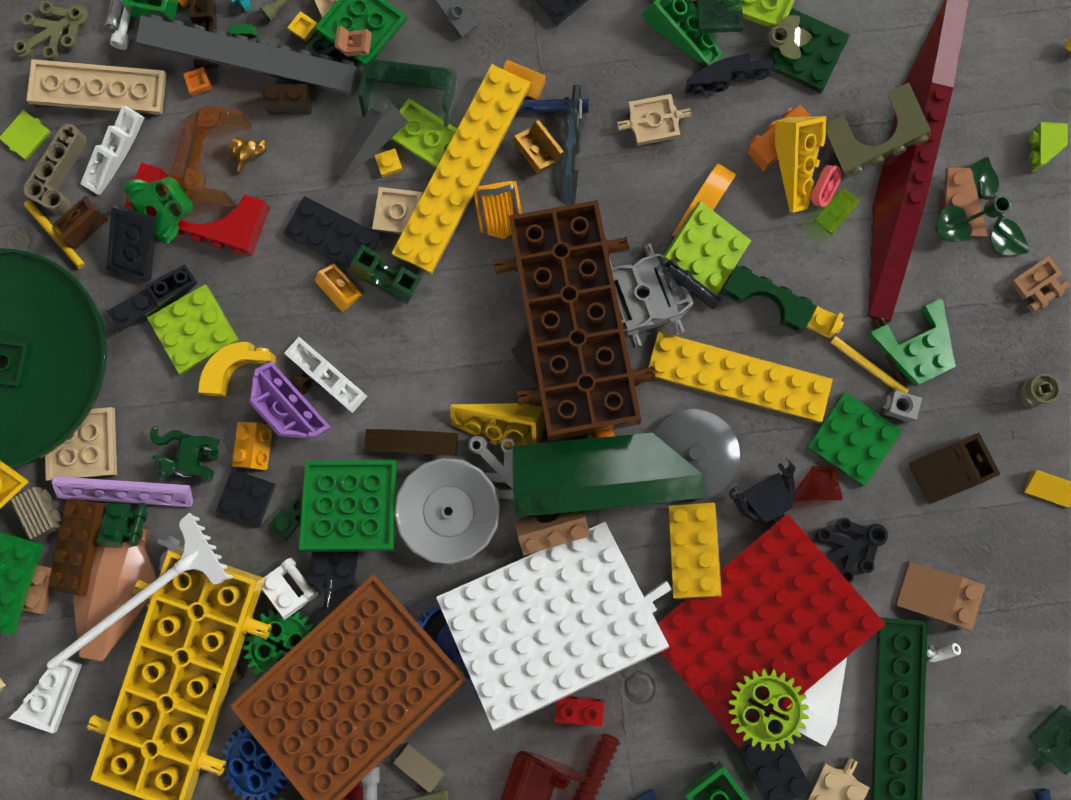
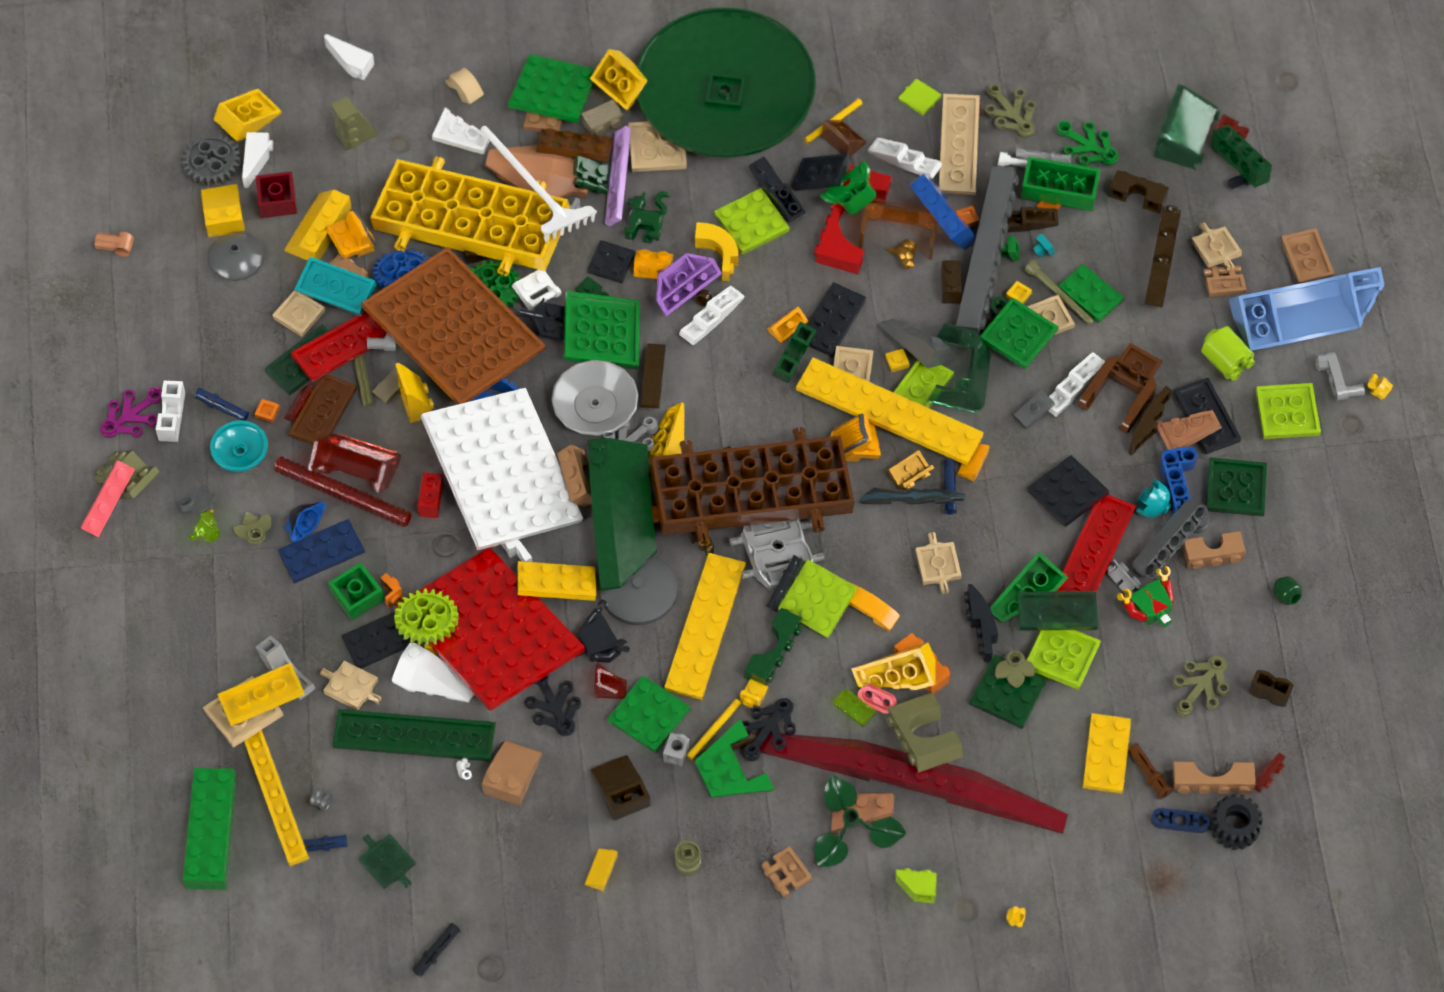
camera: 85 degrees right, 20 degrees down
dark tan beam [24,124,87,215] -> none
nougat bracket [335,26,372,57] -> none
none -> orange bracket [380,573,403,608]
none -> yellow slope [395,363,434,423]
none -> black plant [742,698,796,761]
none -> blue arch [909,173,977,250]

